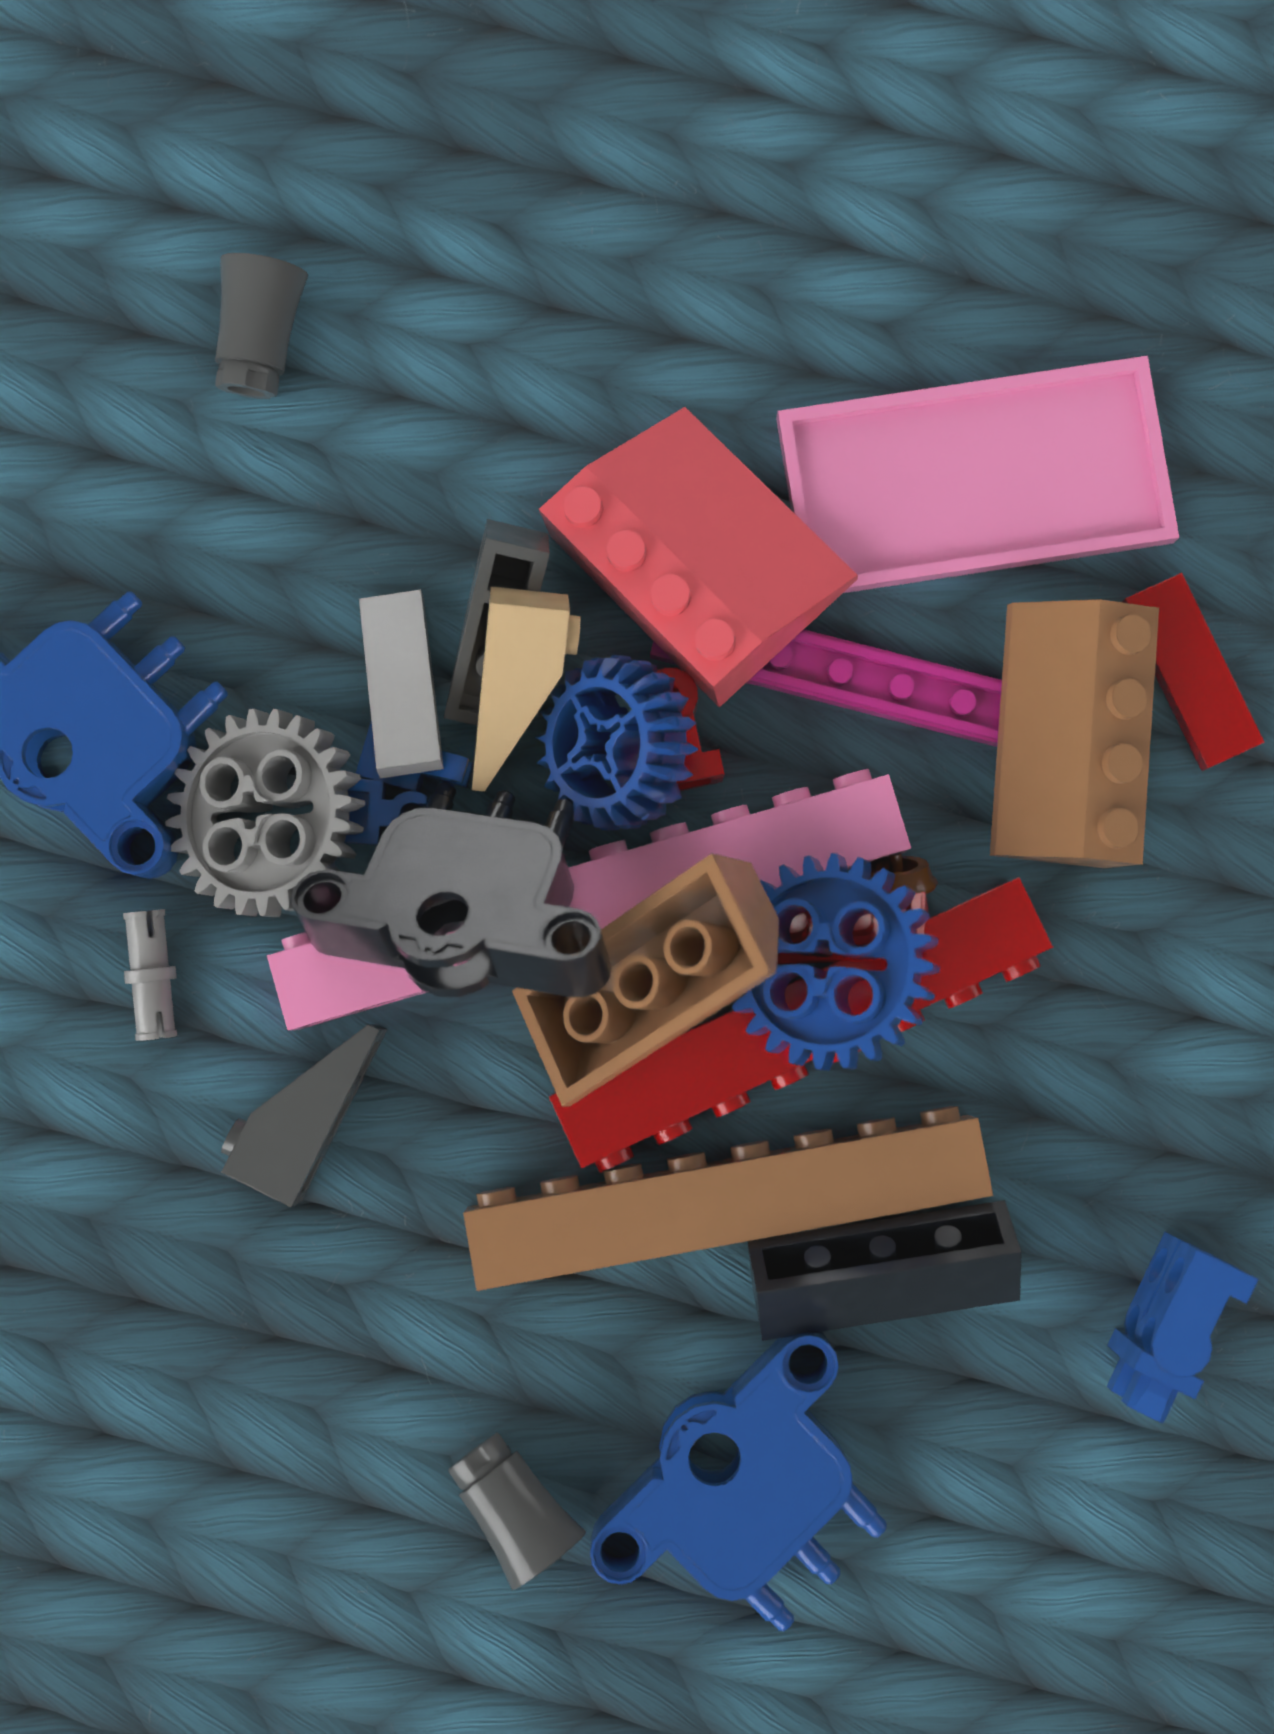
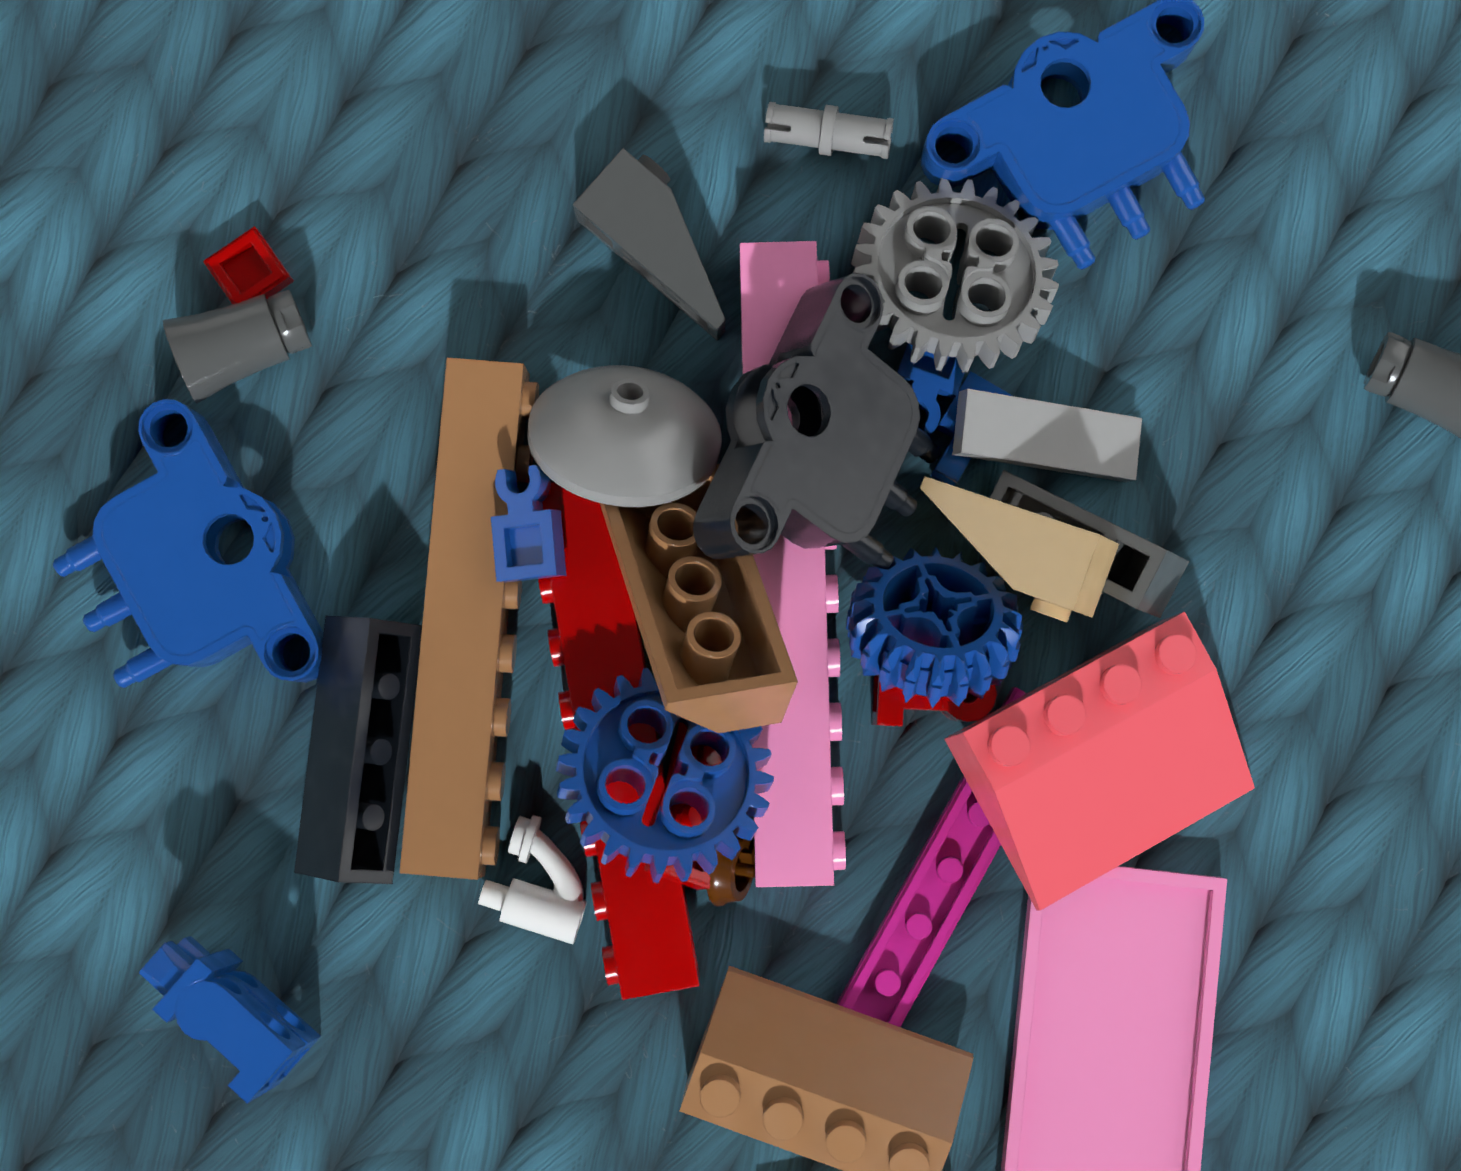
camera: 105 degrees right, 0 degrees up
none -> red tile [203,226,294,304]
none -> white plant [478,815,587,944]
none -> blue plate [491,465,567,582]
none -> light grey dish [527,365,721,507]

